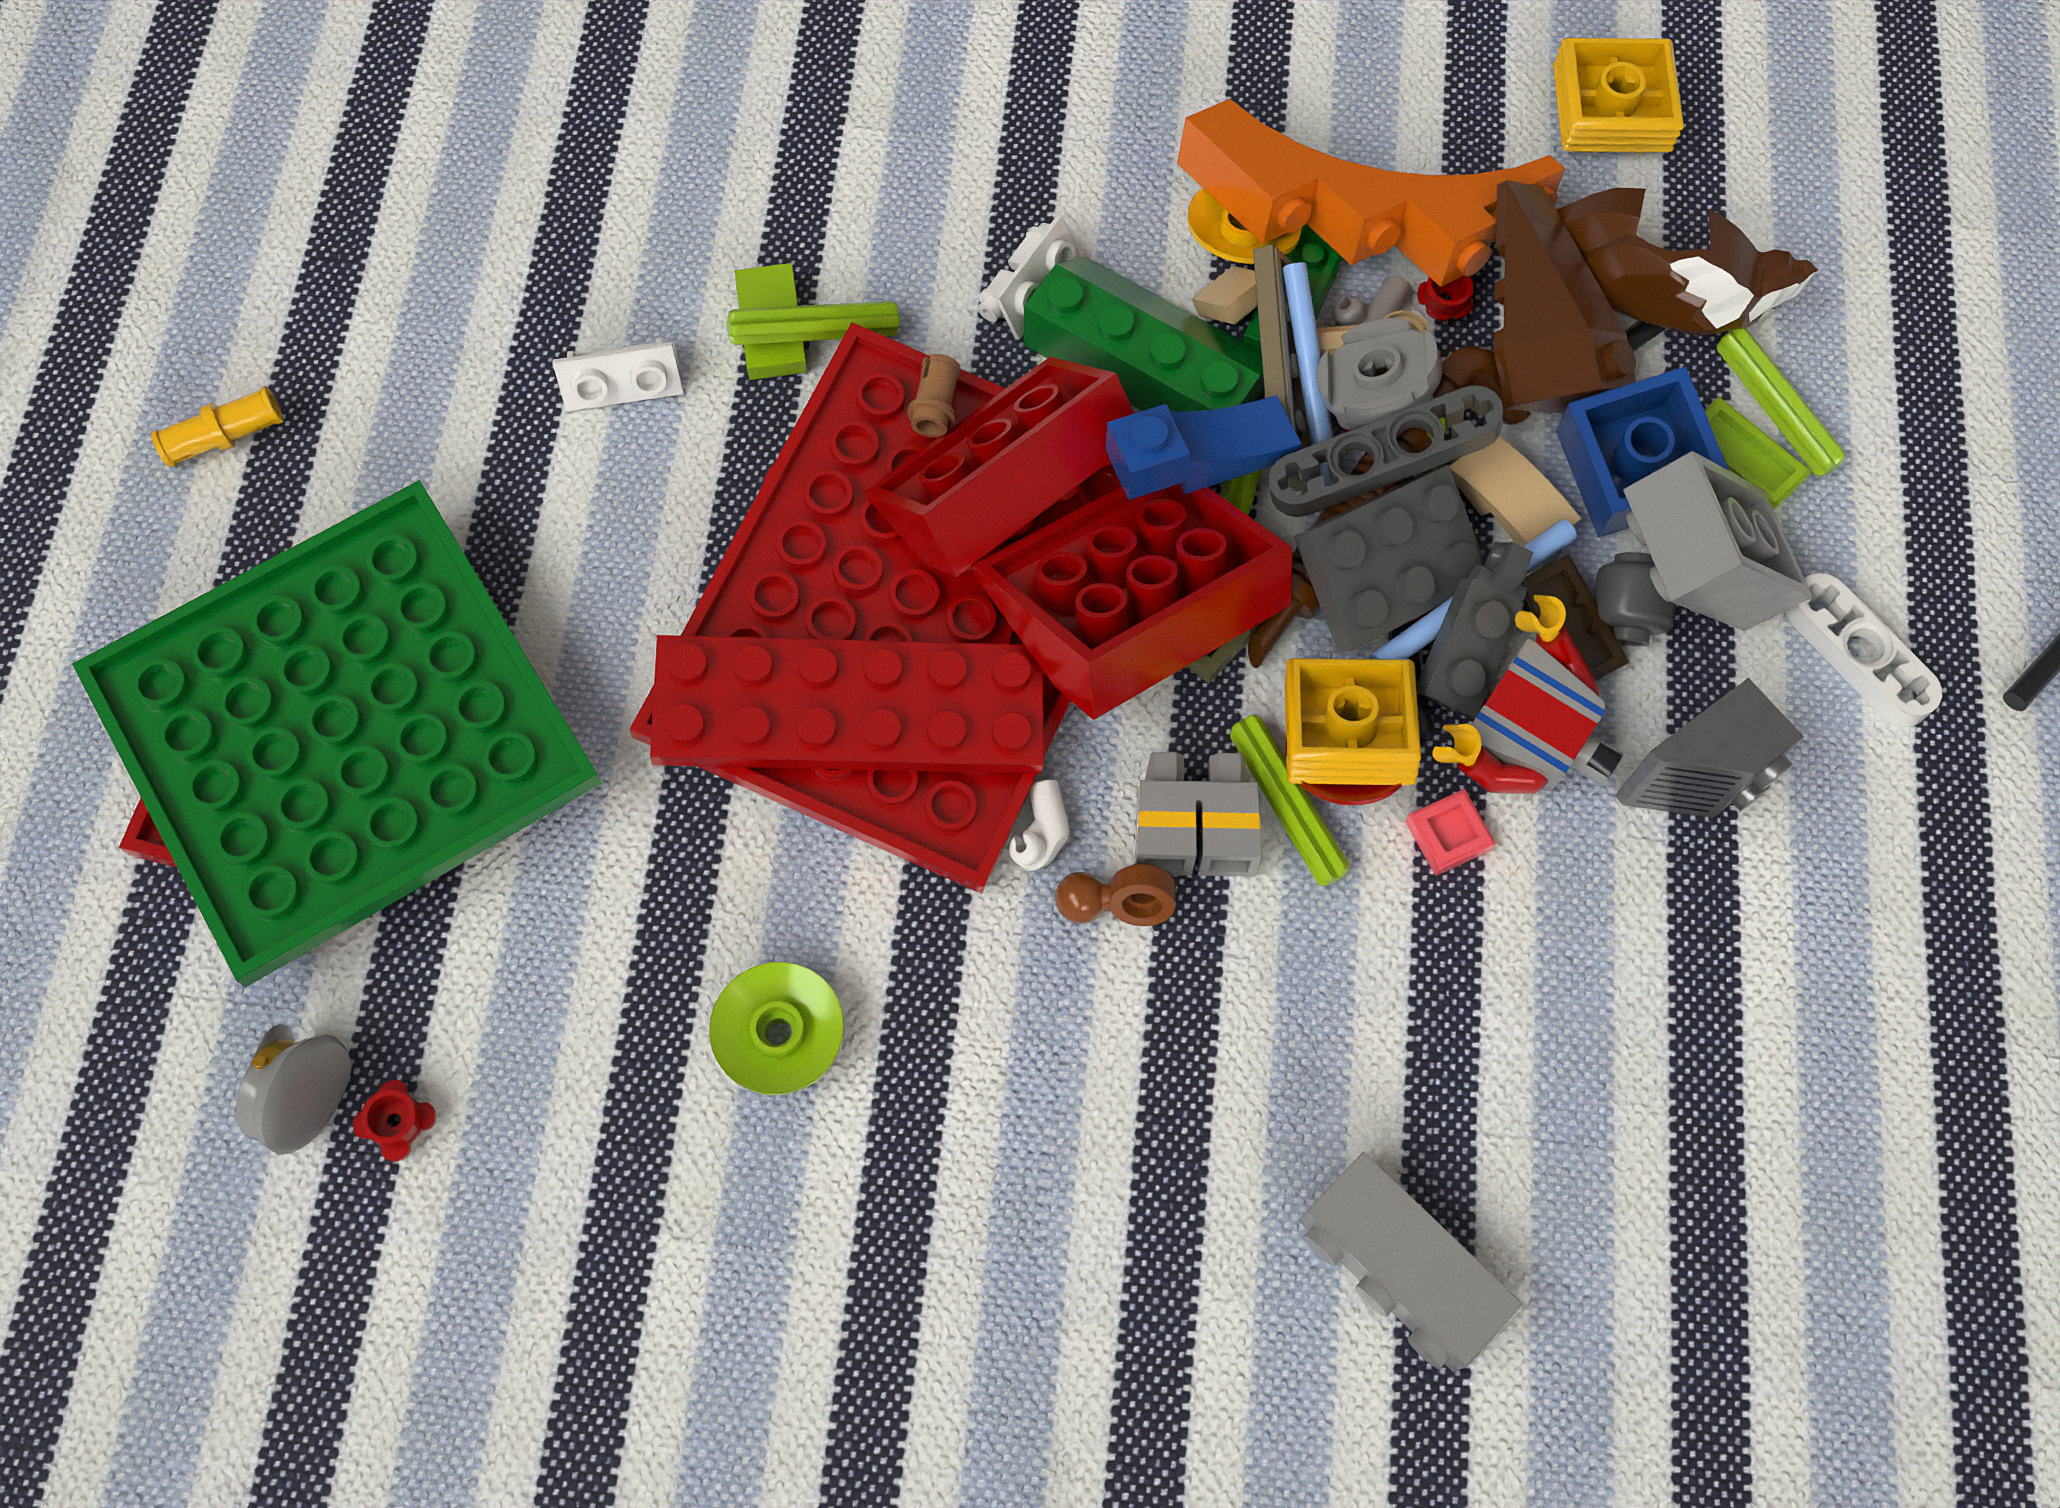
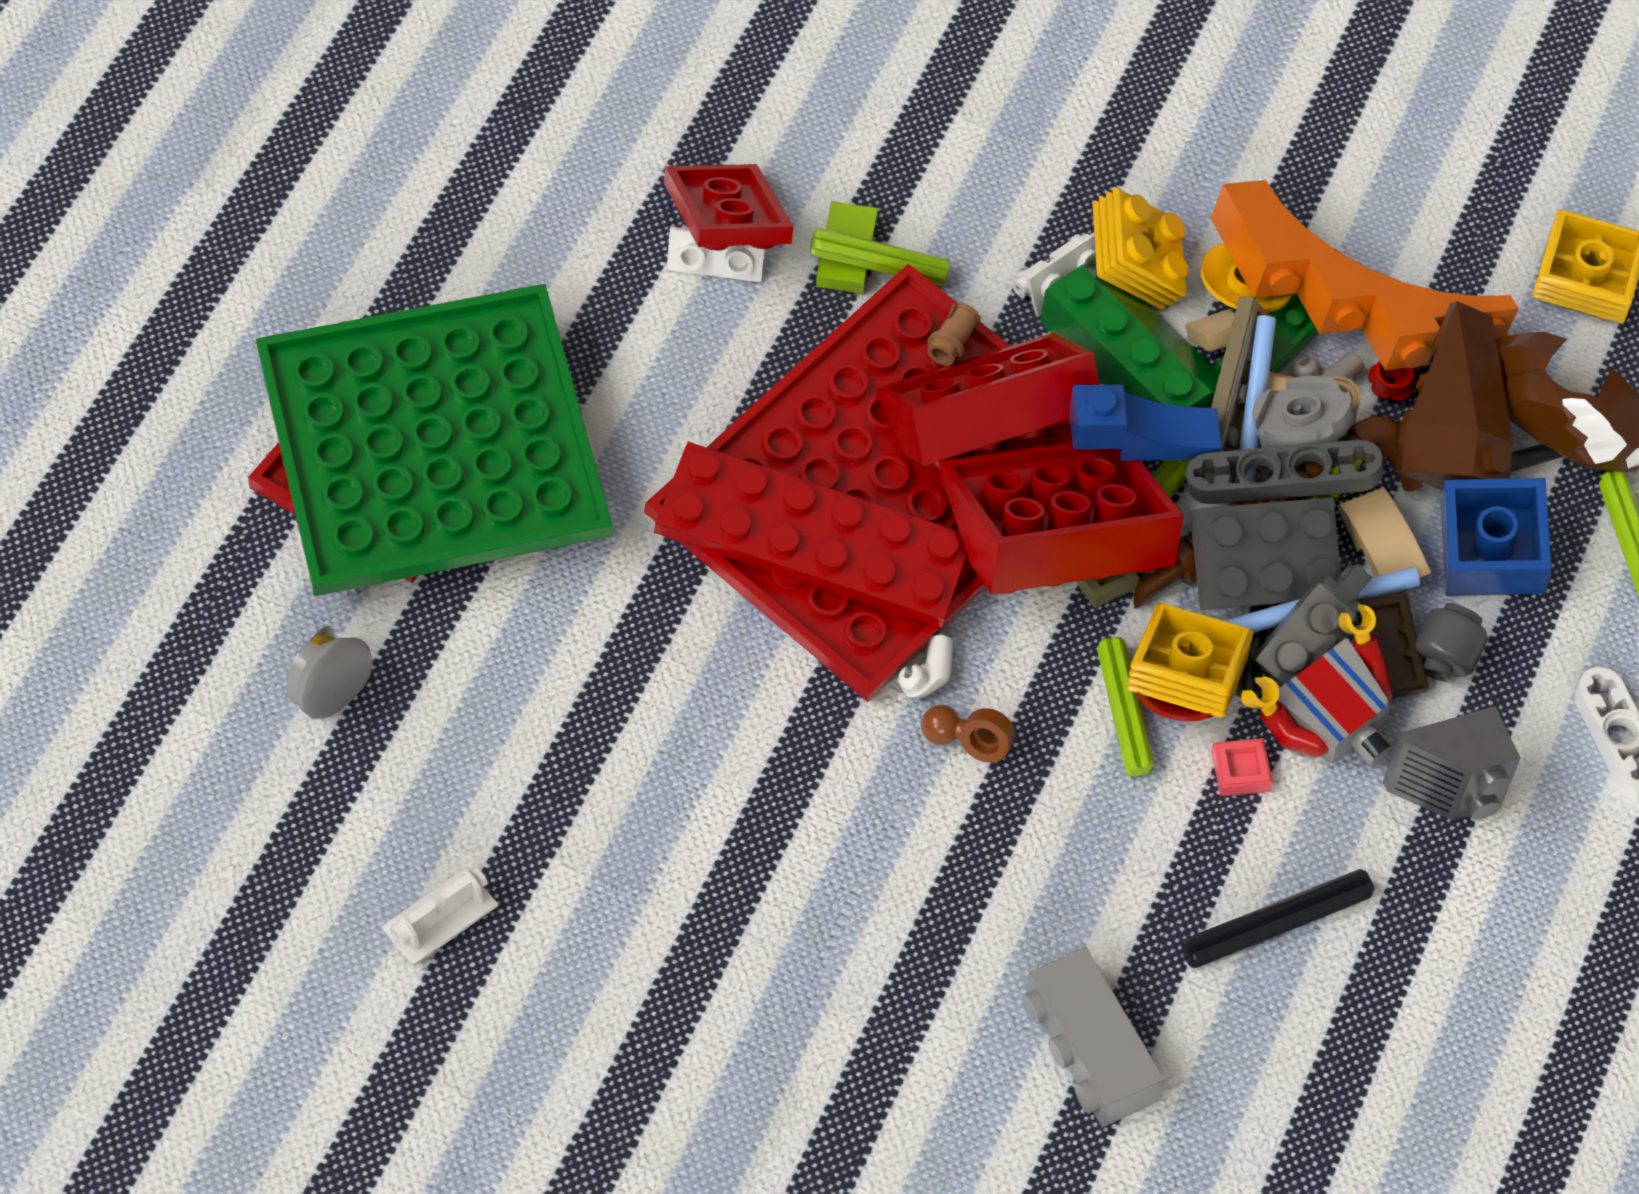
camera: 15 degrees right, 10 degrees down
yellow pin [151,386,284,468] -> none
red plate [353,1080,437,1162] -> none
lime dish [709,962,844,1095] -> none
light grey hips [1134,752,1263,877] -> none
light grey brick [1623,451,1813,631] -> none
lime tile [1704,396,1812,511] -> none
none -> white hinge [381,867,498,967]
none -> red plate [664,164,794,251]
none -> yellow brick [1092,187,1188,310]
none -> black axle [1181,869,1375,968]

